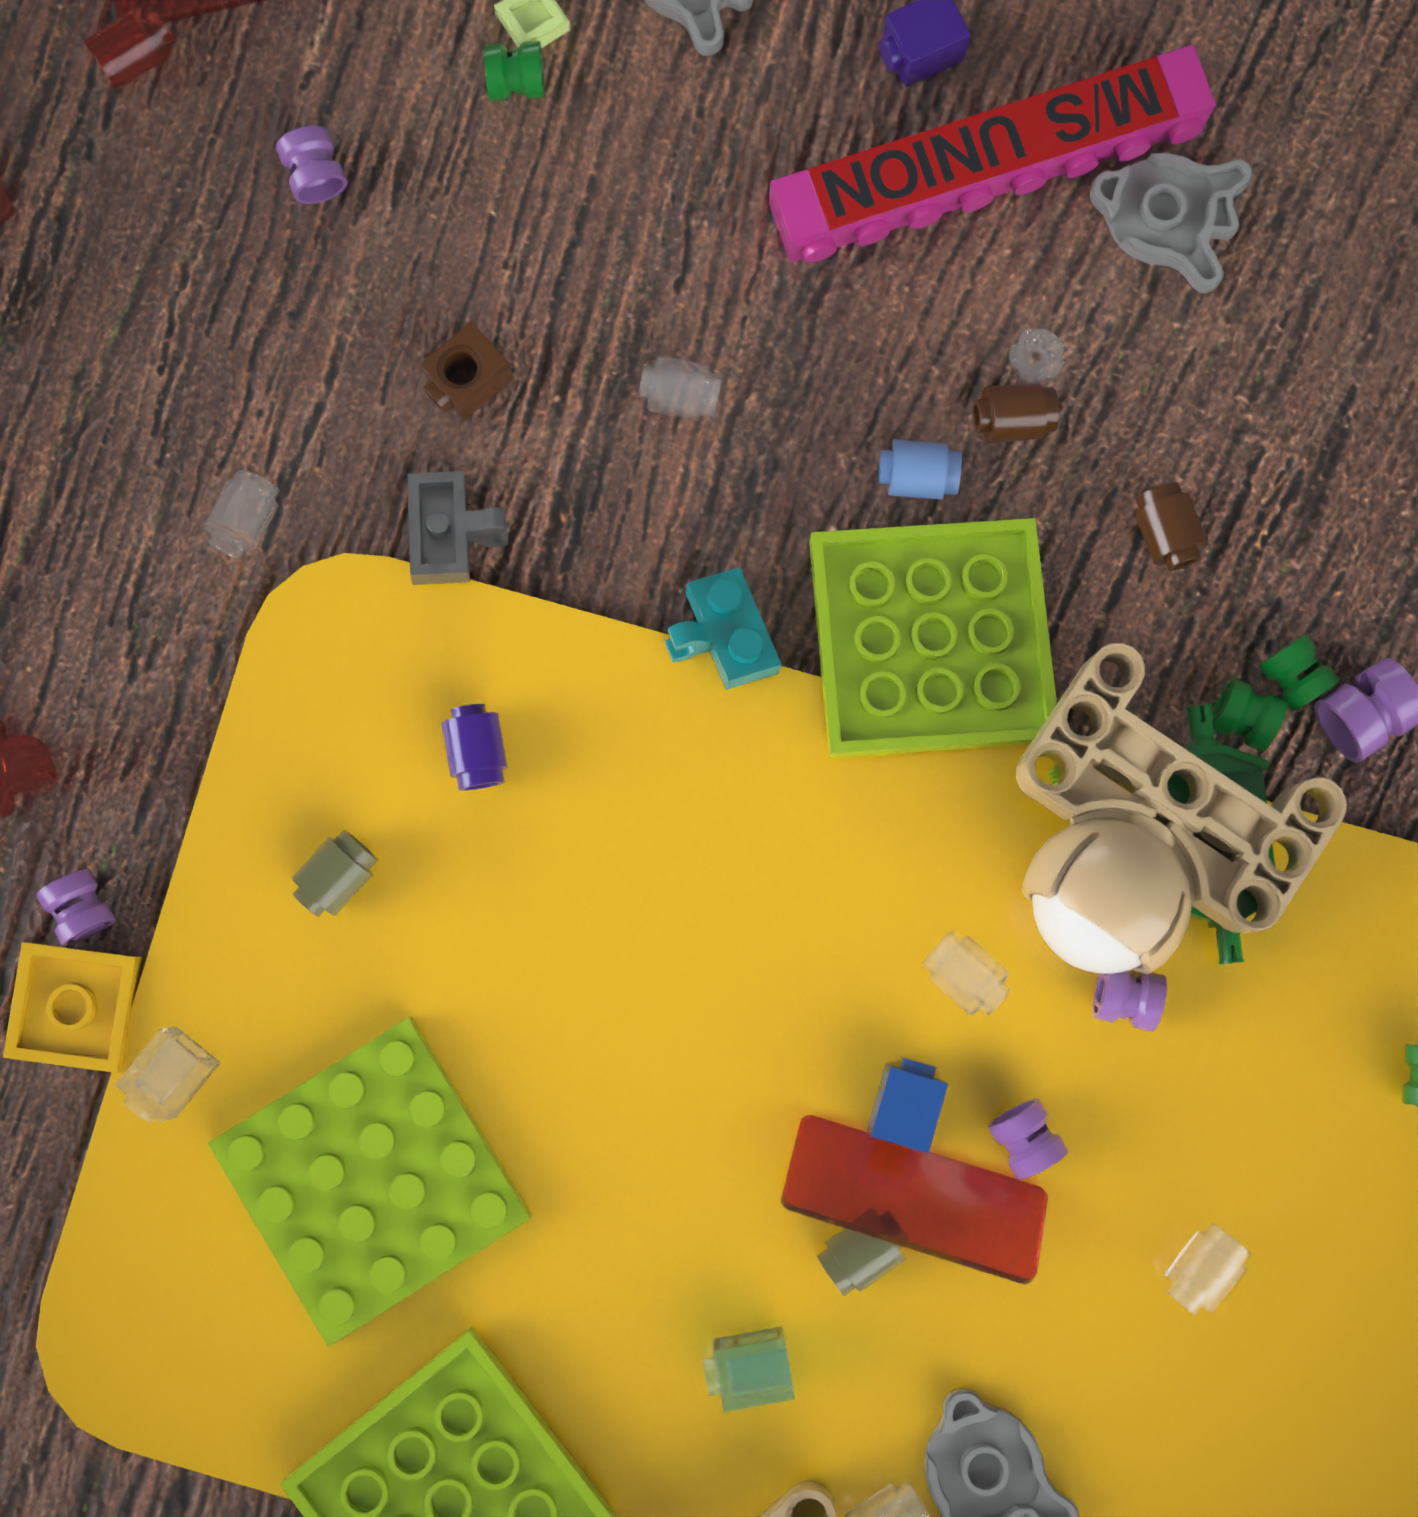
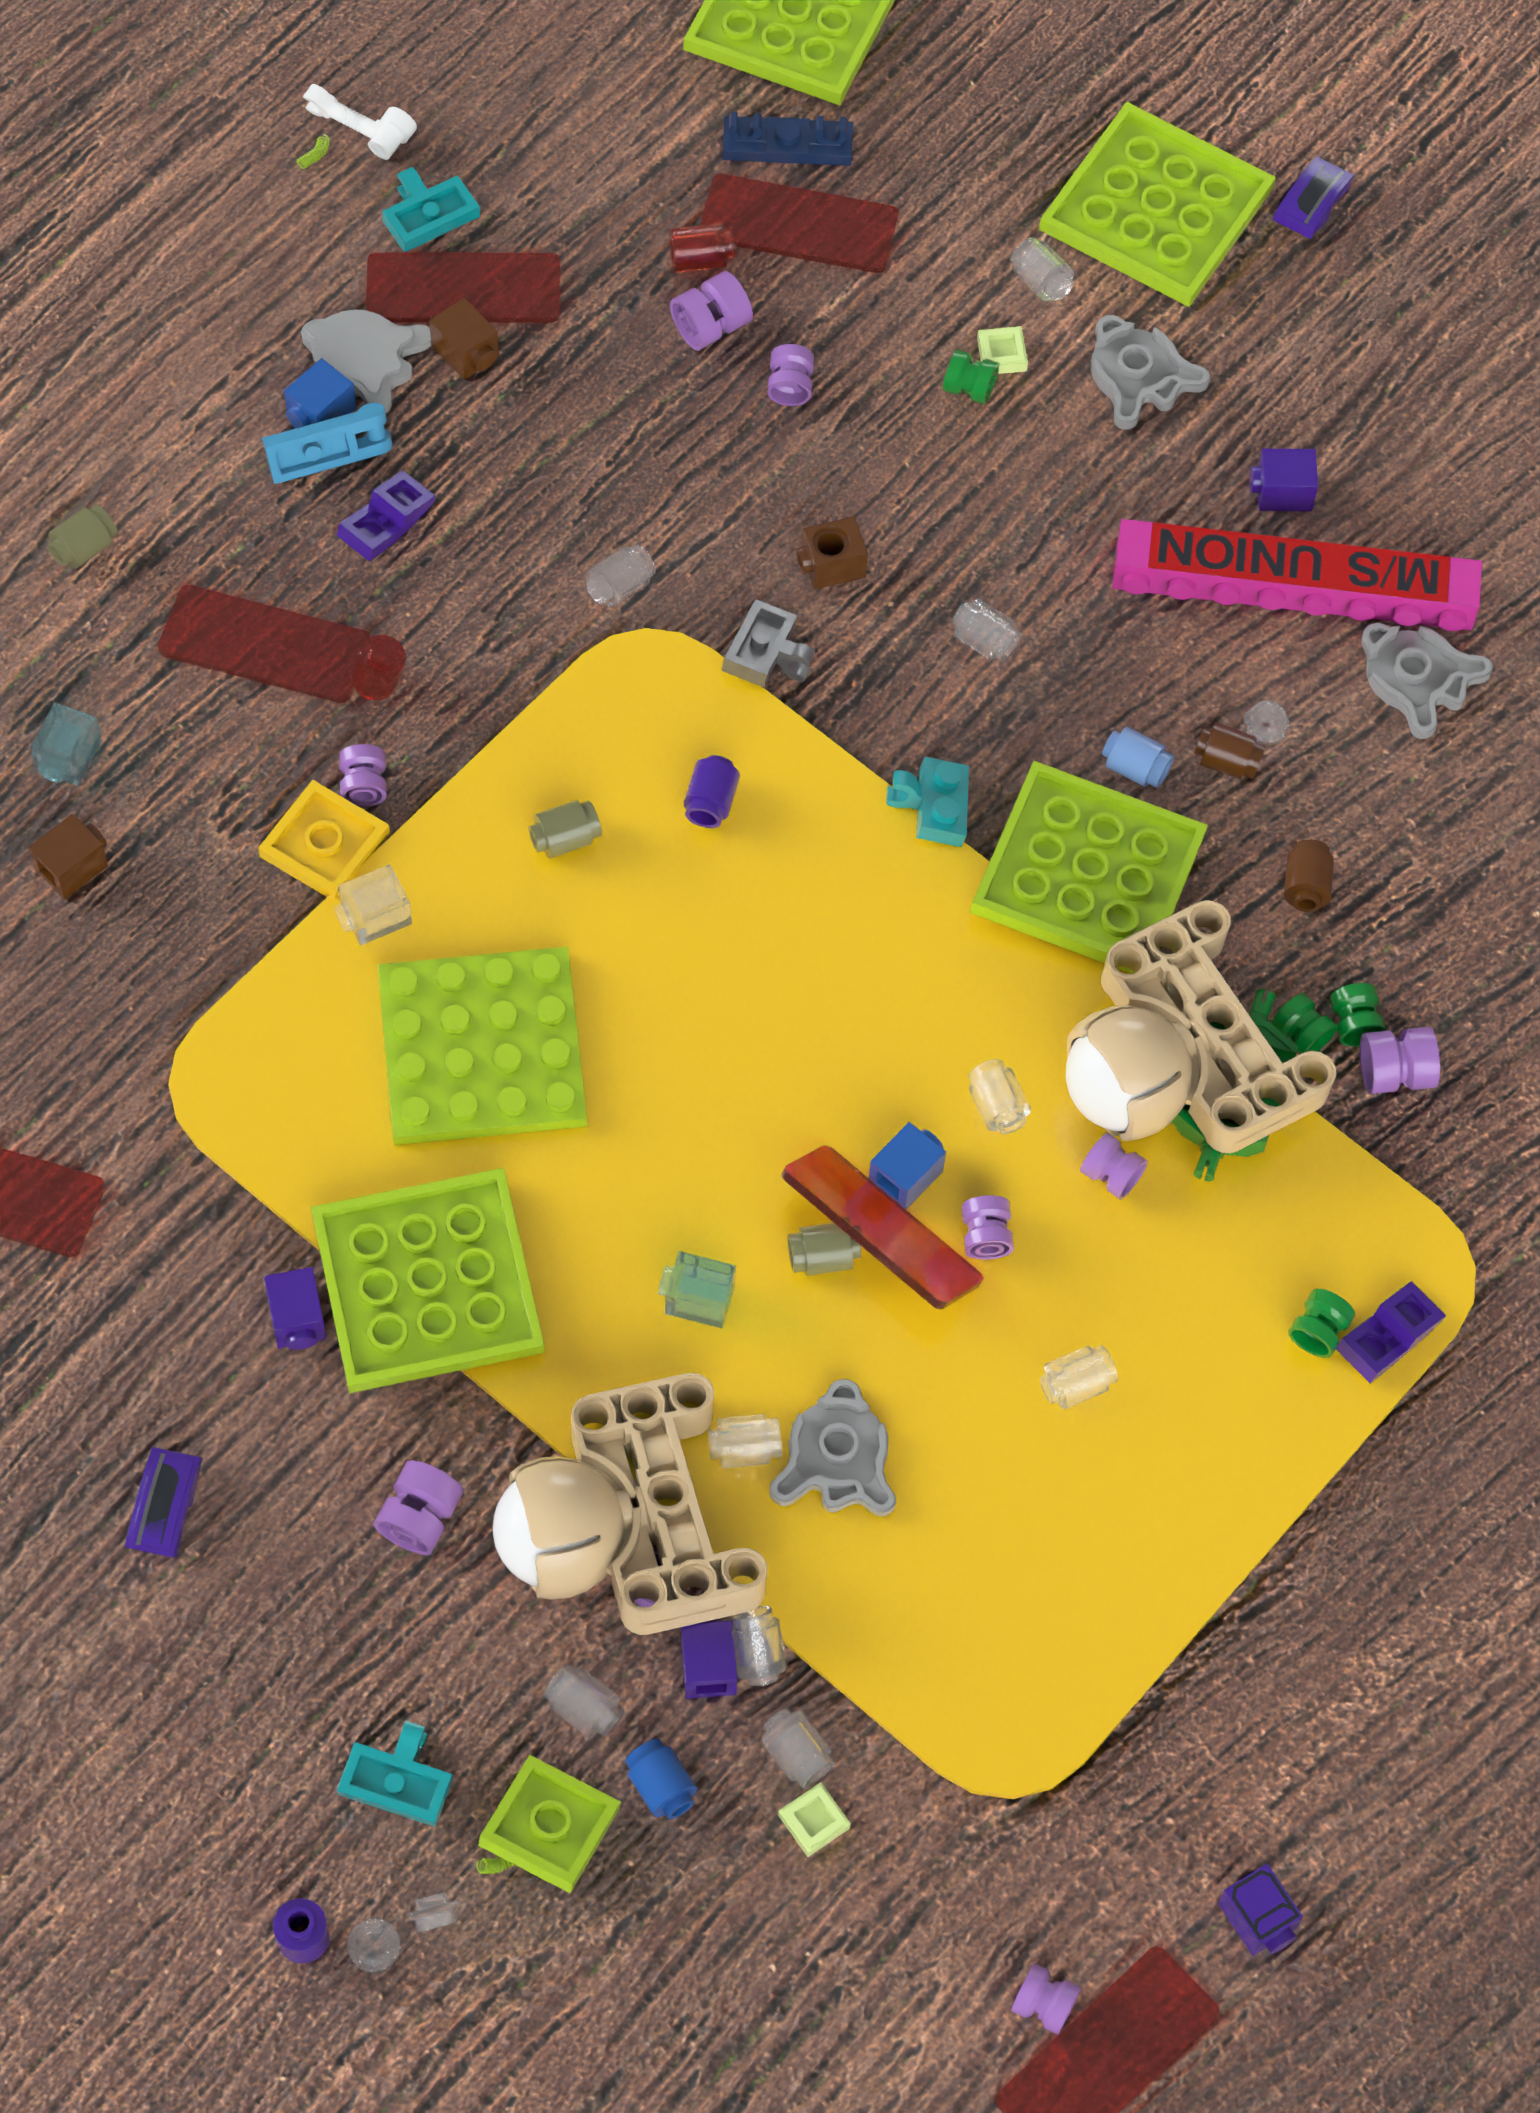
camera: 20 degrees right, 20 degrees down
none -> medium lavender wheel [670,271,753,351]

